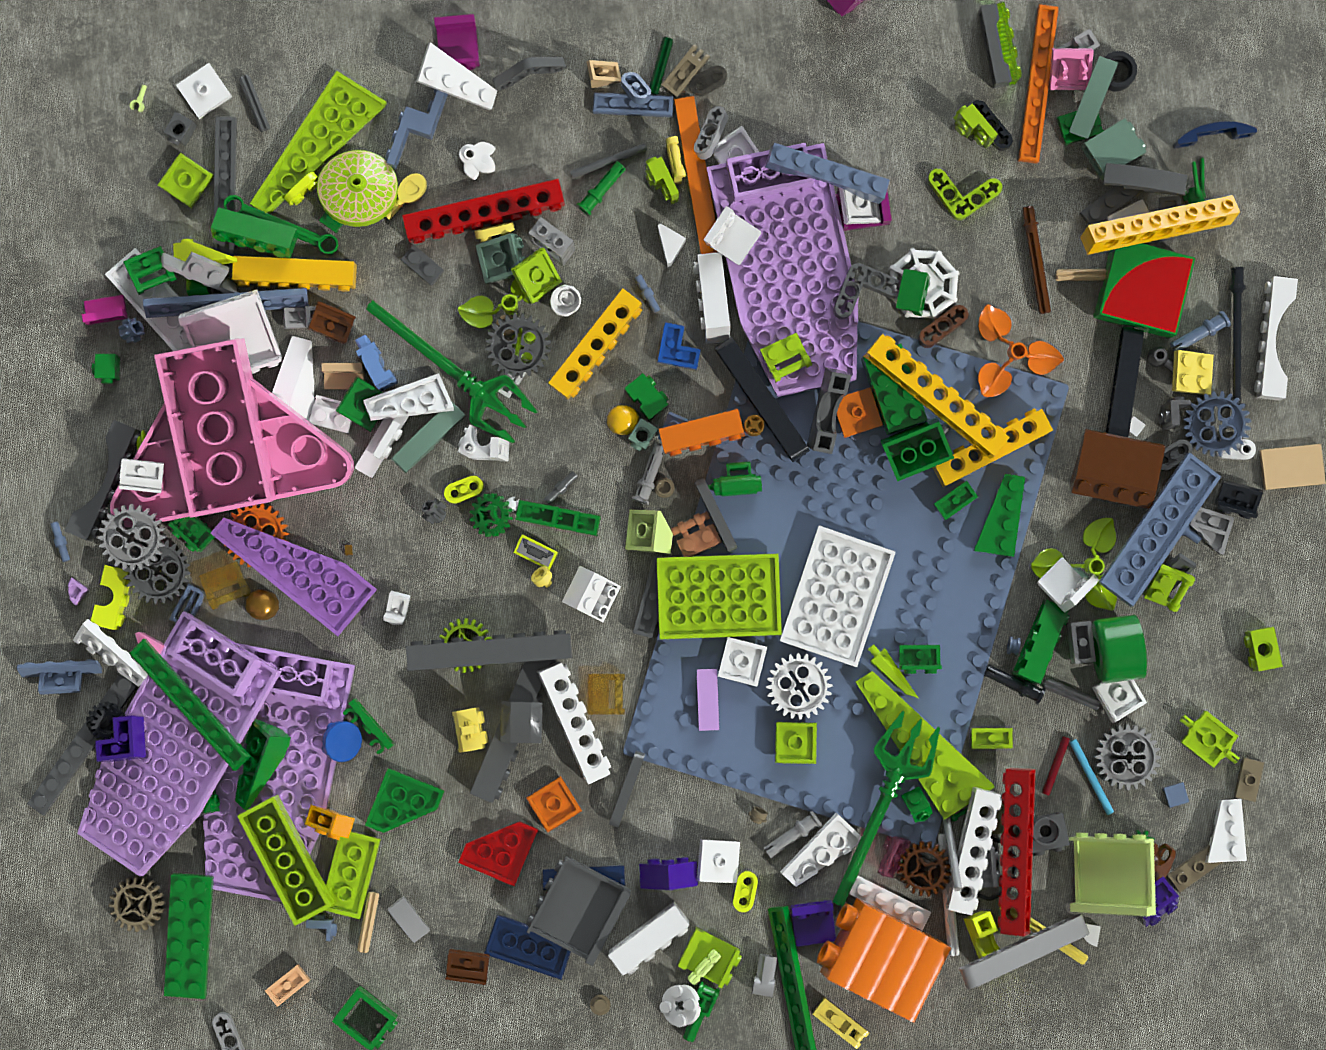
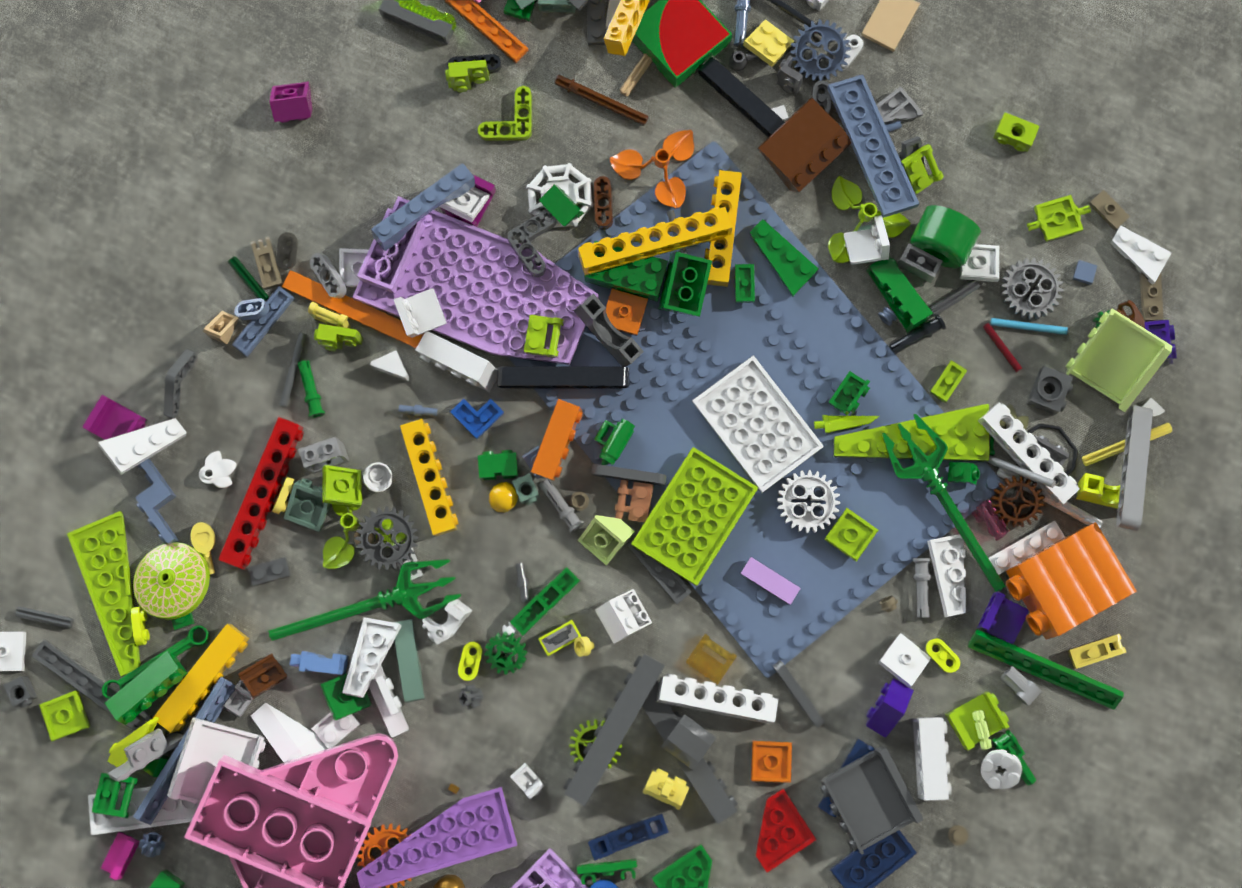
camera: 50 degrees left, 5 degrees down
tan panel [322,363,365,390] -> none
white plate [718,637,767,686] -> none
pearl gold wheel [744,415,764,437] -> none
red brick [998,767,1035,937] -> none
black bracket [1215,480,1263,519] -> none
none -> dark blue slope [588,814,669,861]

